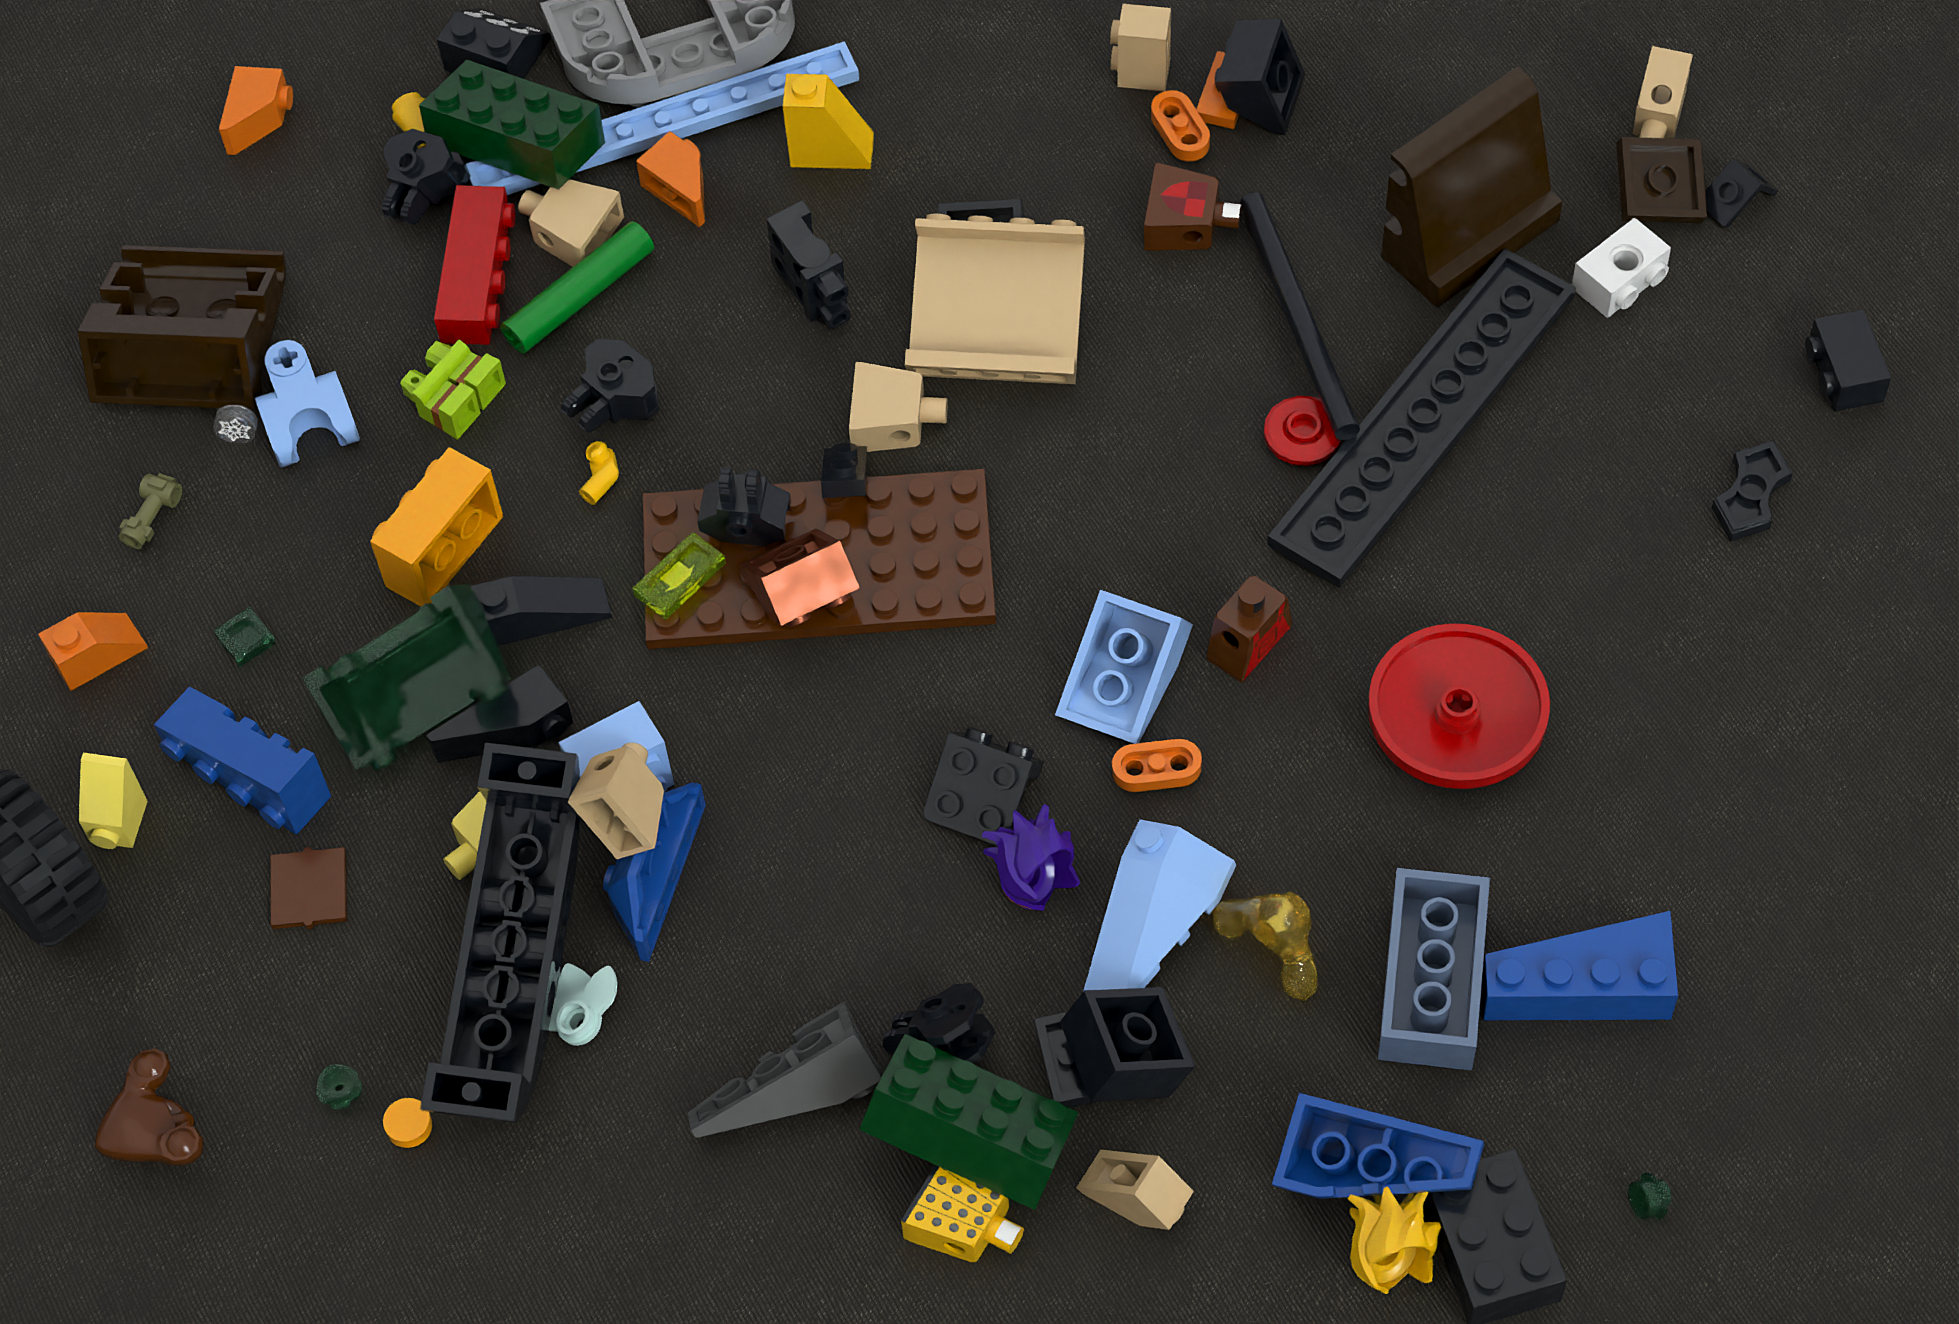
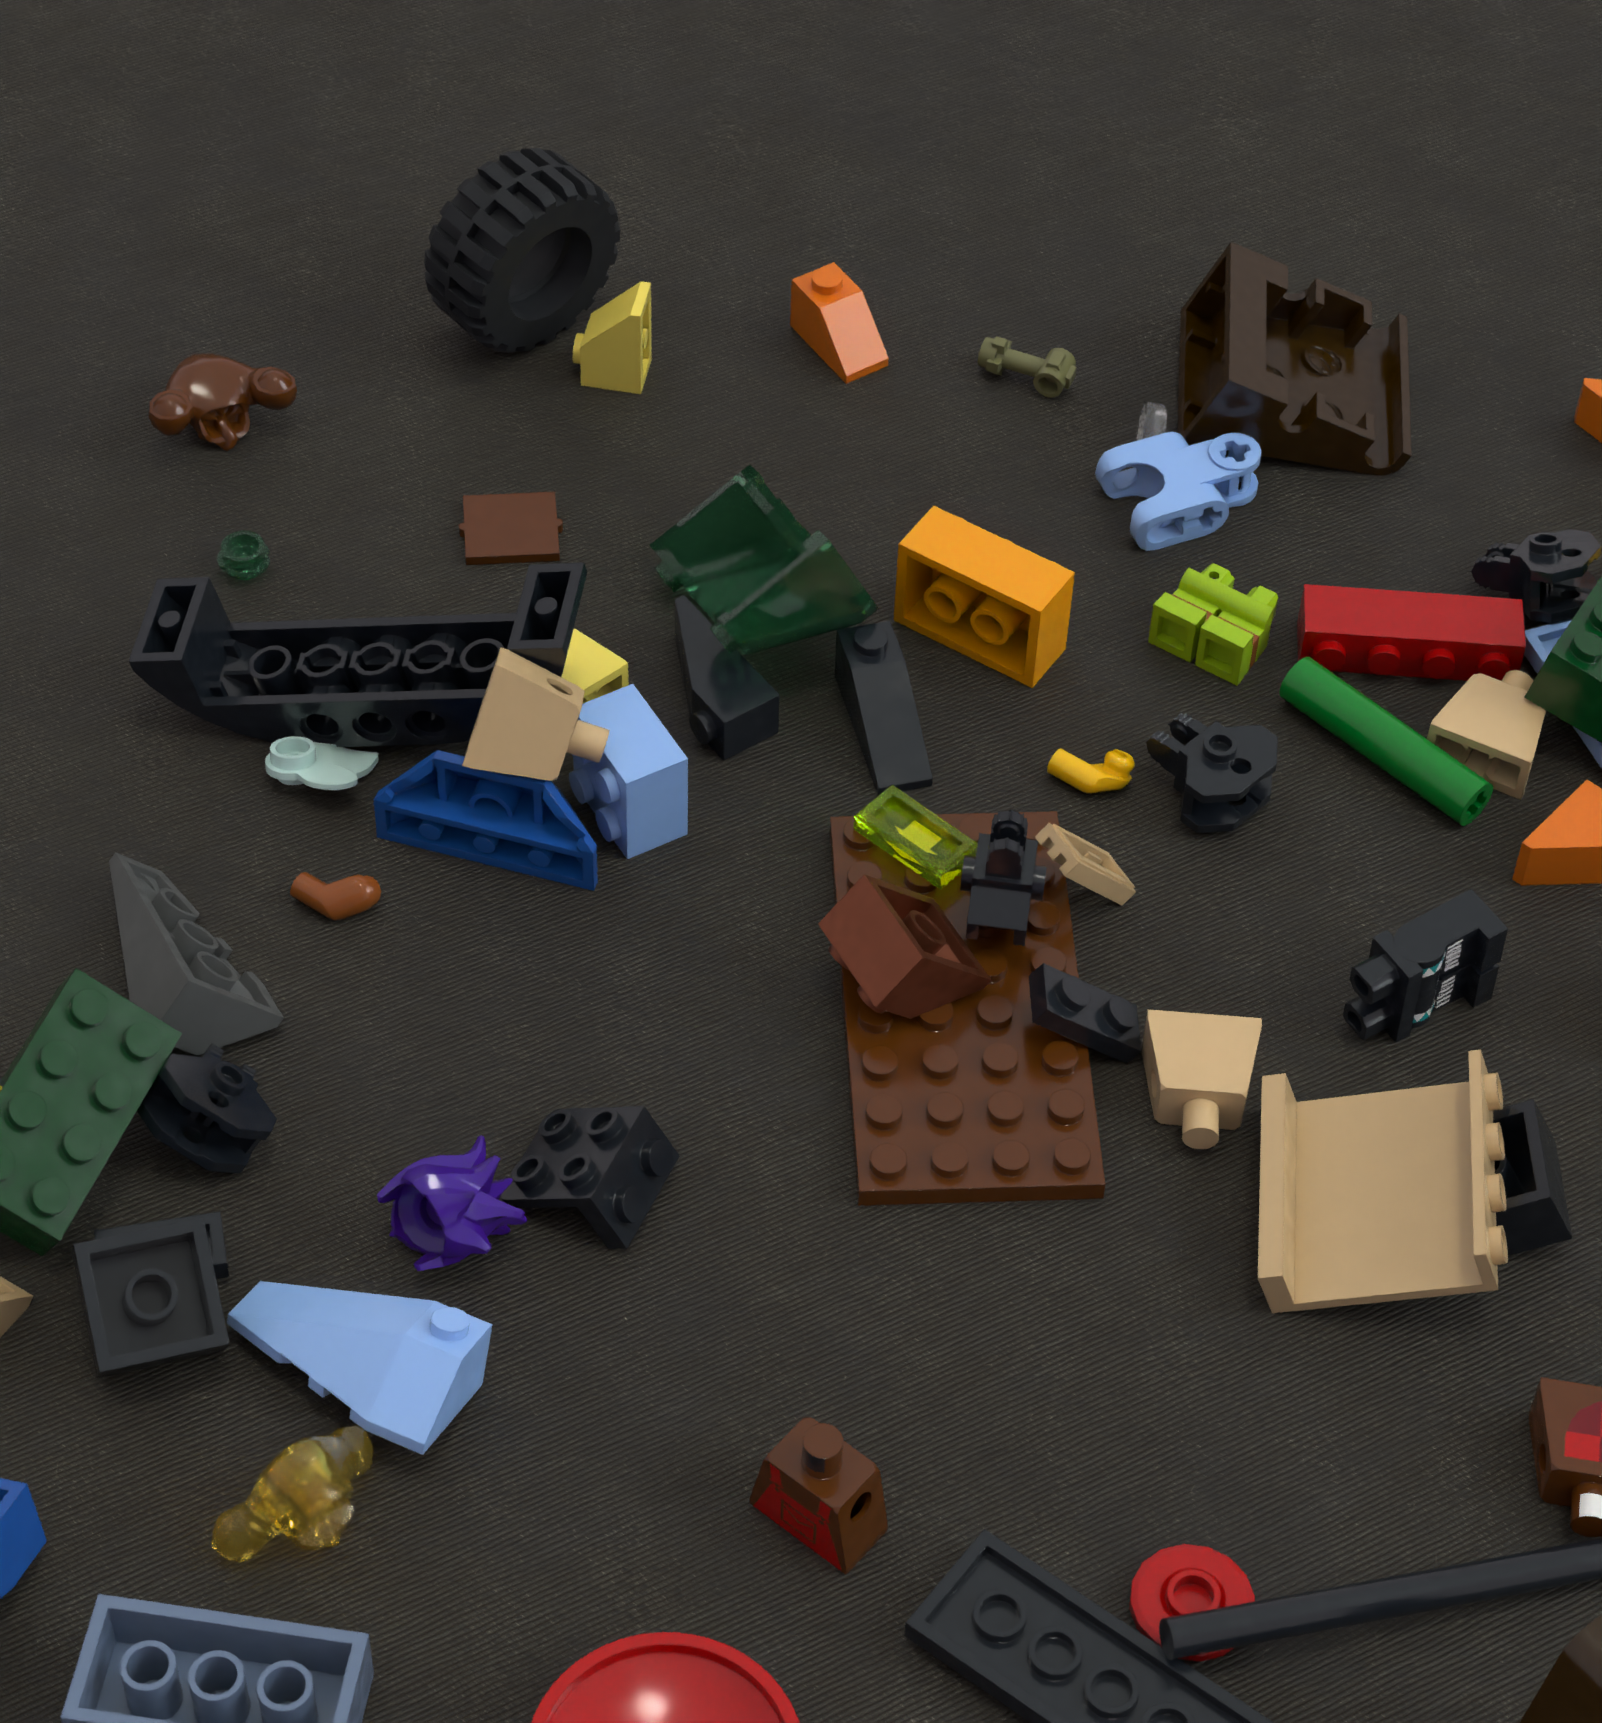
camera: 85 degrees right, 10 degrees down
blue wedge [154,686,331,835] -> none
clear green tile [213,607,276,667] -> none
light blue slope [1055,590,1193,744] -> none
orange plate [1112,739,1202,792] -> none
none -> dark orange arm [290,872,381,921]
none -> tan tile [1035,823,1136,905]

